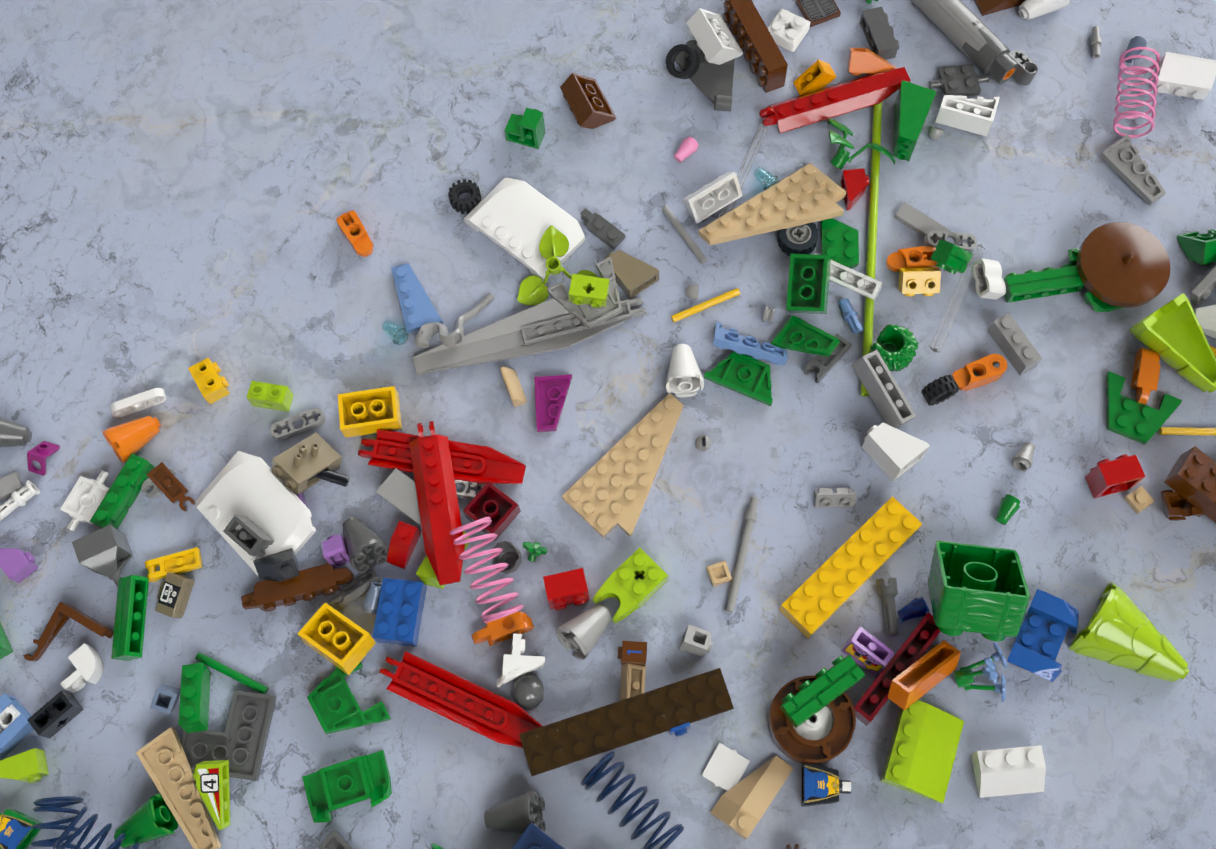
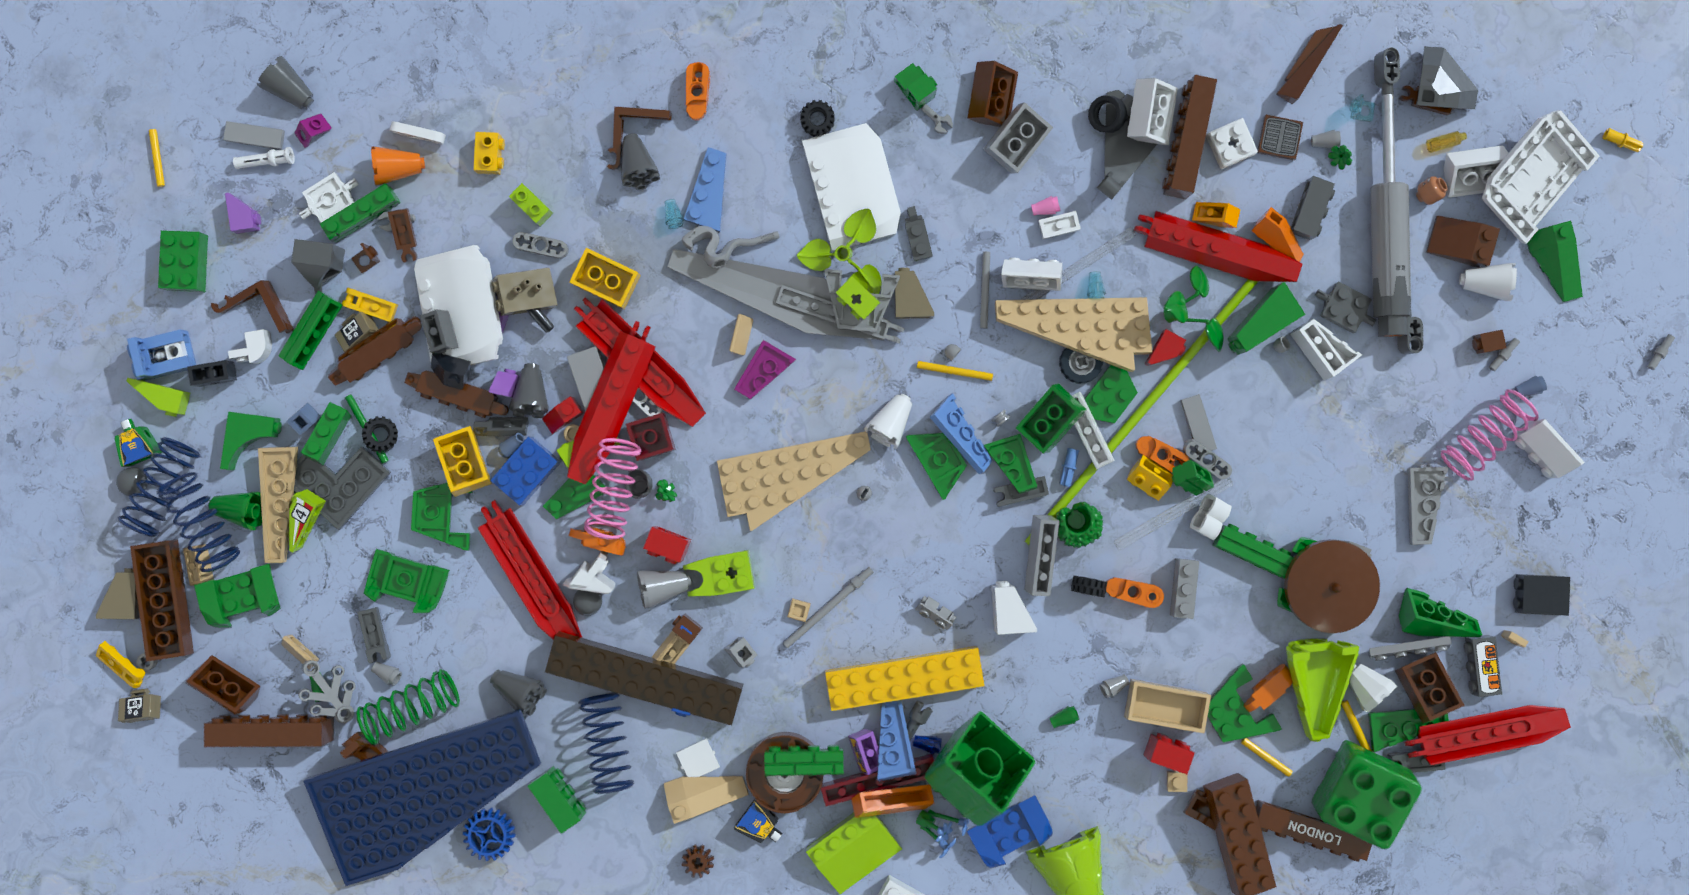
camera: 30 degrees right, 20 degrees up
none -> green arch [220,412,282,470]
none -> reddish brown hinge [328,316,422,386]
none -> reddish brown bracket [352,243,380,273]
none -> black tyre [362,416,398,453]
none -> green wing [543,474,607,519]
none -> tan tile [564,424,579,442]
none -> reddish brown hinge [607,106,672,170]
none -> dark grey cone [621,134,660,190]
none -> medium blue wing [877,700,916,781]
none -> light grey bar [921,104,953,134]
none -> light grey brick [983,102,1053,174]
none -> white plate [1038,211,1081,239]
none -> tan piece [1124,679,1211,734]
none -> reddish brown brick [1472,329,1507,354]

